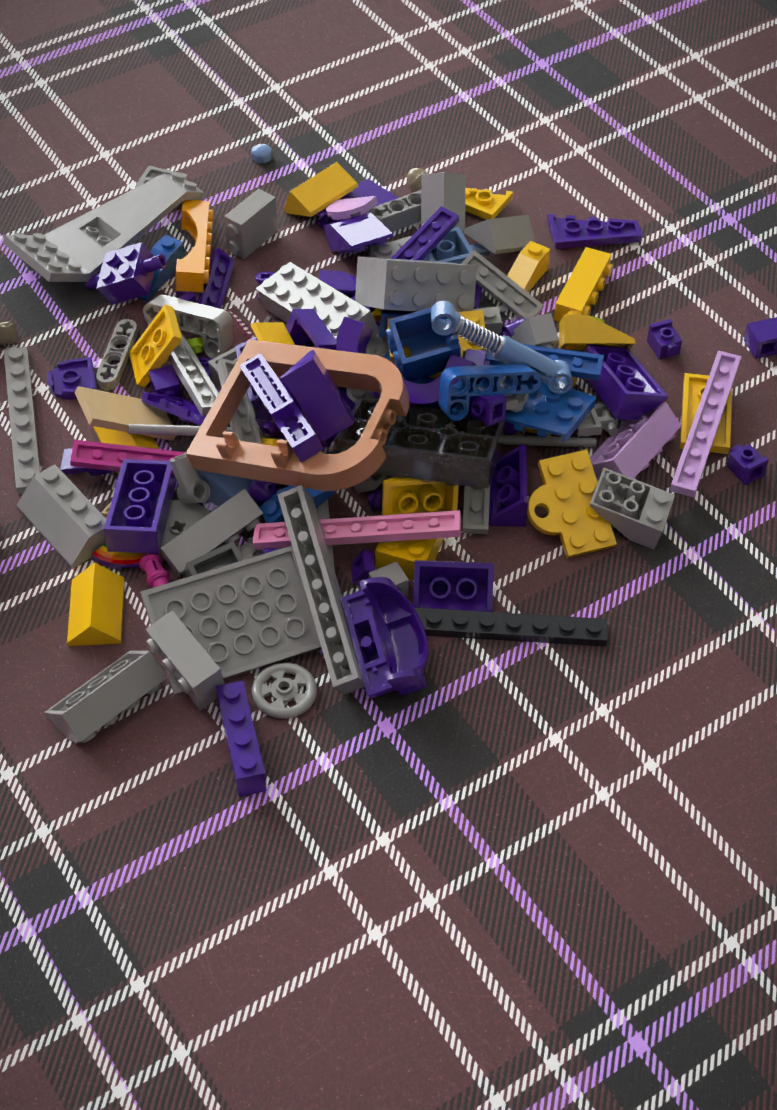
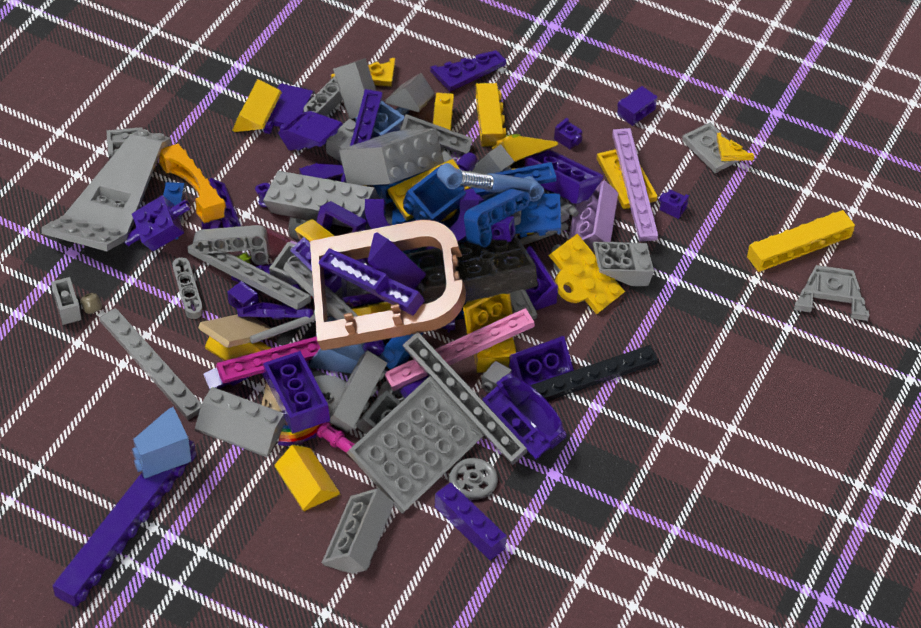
camera: 30 degrees left, 0 degrees up
dark purple tile [47,357,97,399] -> none
yellow plate [129,304,182,387] -> none
light grey wedge [145,611,225,711] -> none
light grey piece [169,453,210,504] -> none
light grey brick [224,189,278,259] -> none
medium blue tile [251,144,272,164] -> none
lavender tile [326,196,377,220] -> none
dark purple plate [351,549,375,586] -> none
dark tan piece [407,168,429,192] -> none

